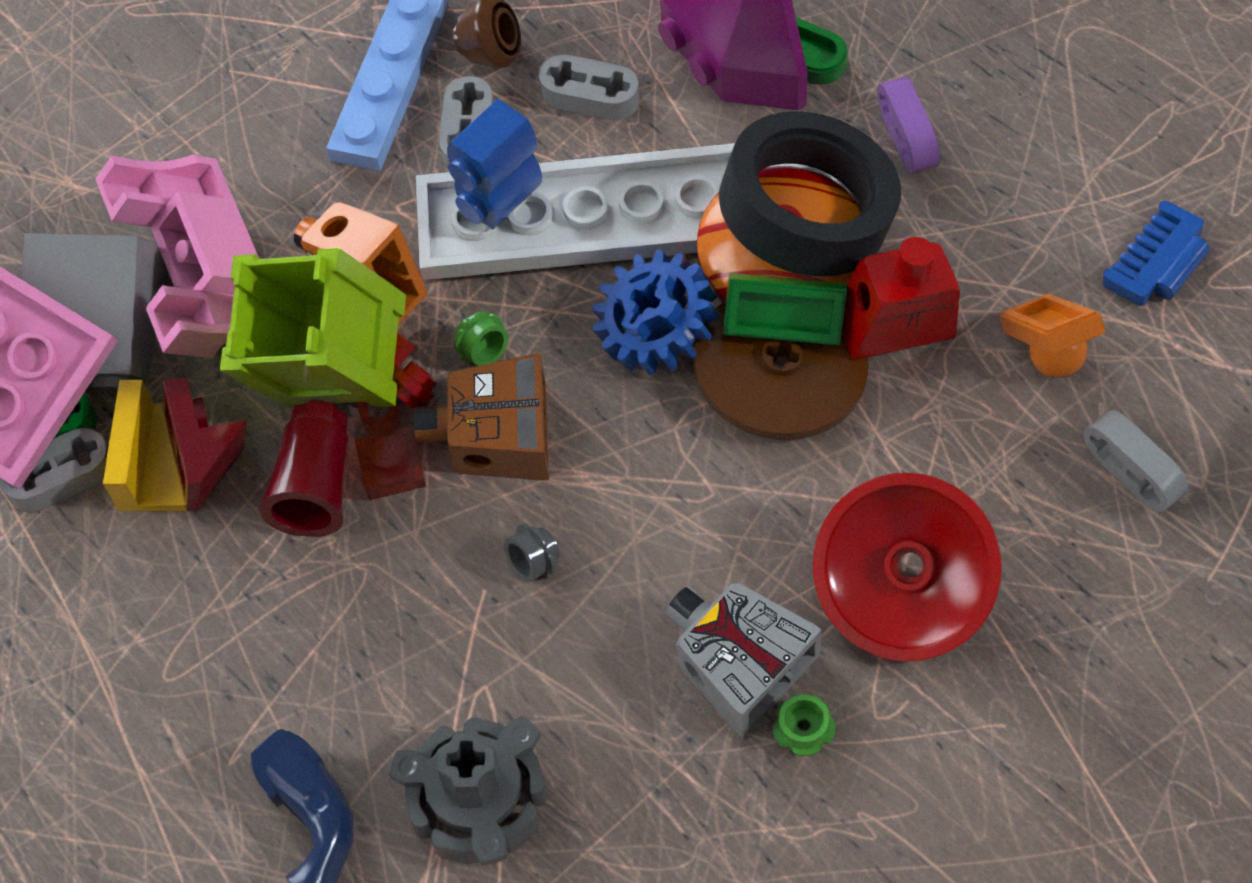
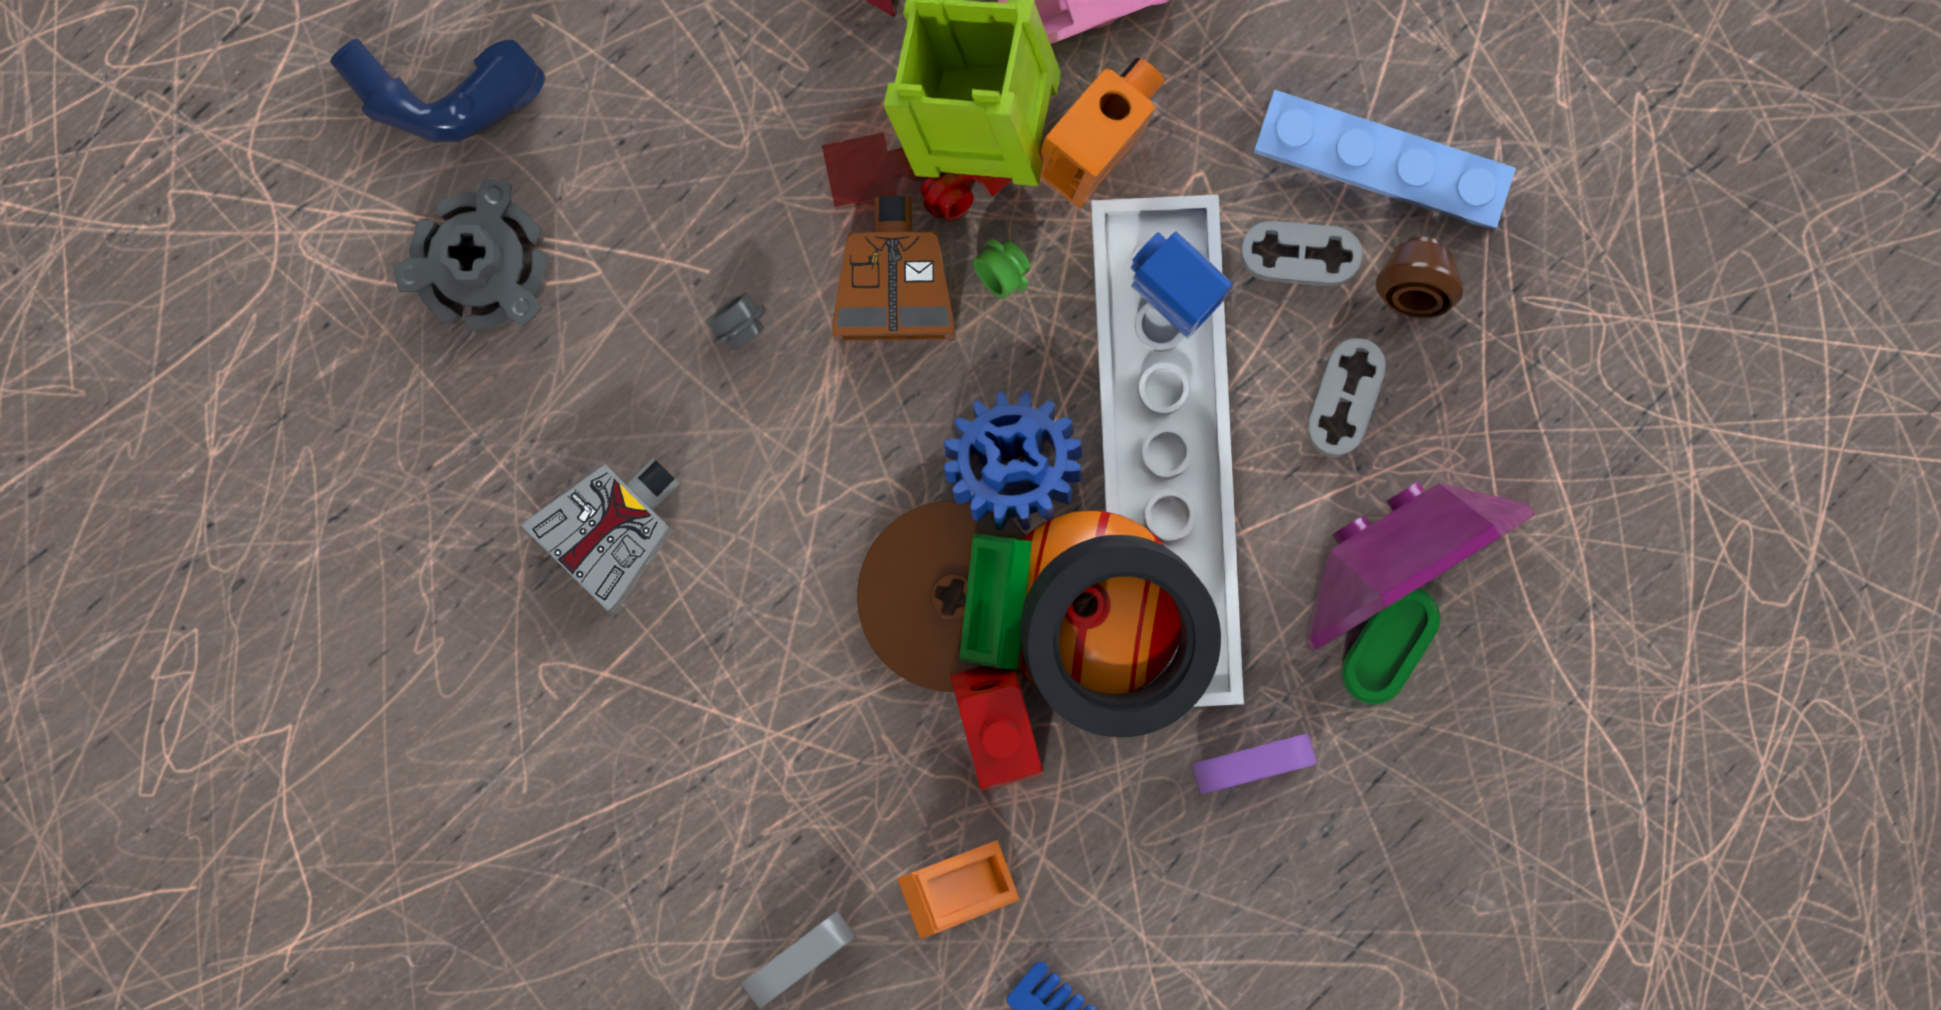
camera: 90 degrees right, 25 degrees up
dark red plant [259,399,348,537] -> none
bright green plate [773,694,836,756] -> none
red dish [812,473,1002,661] -> none

